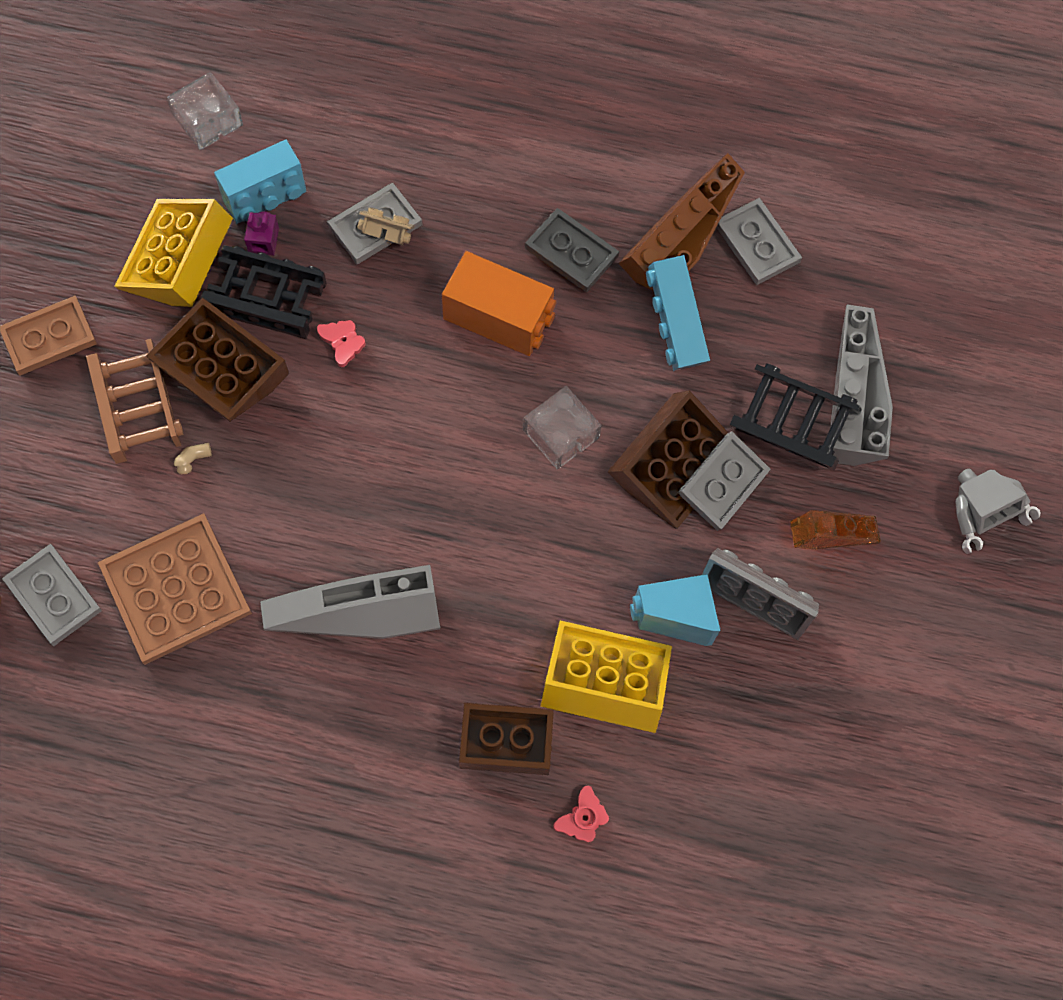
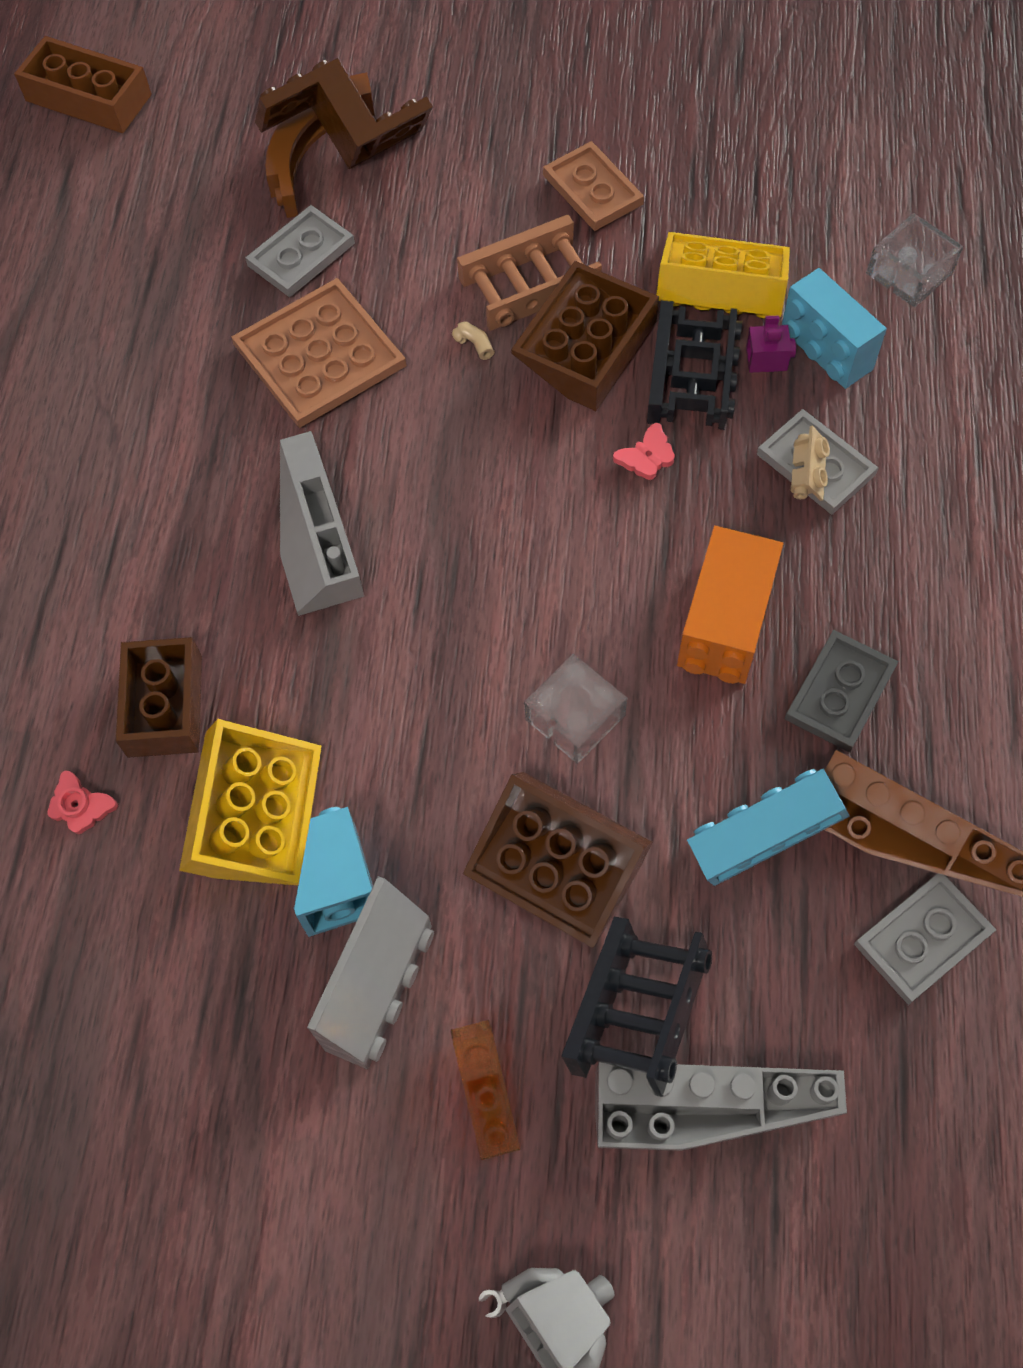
camera: 90 degrees right, 5 degrees down
light grey plate [678,431,771,531] -> none

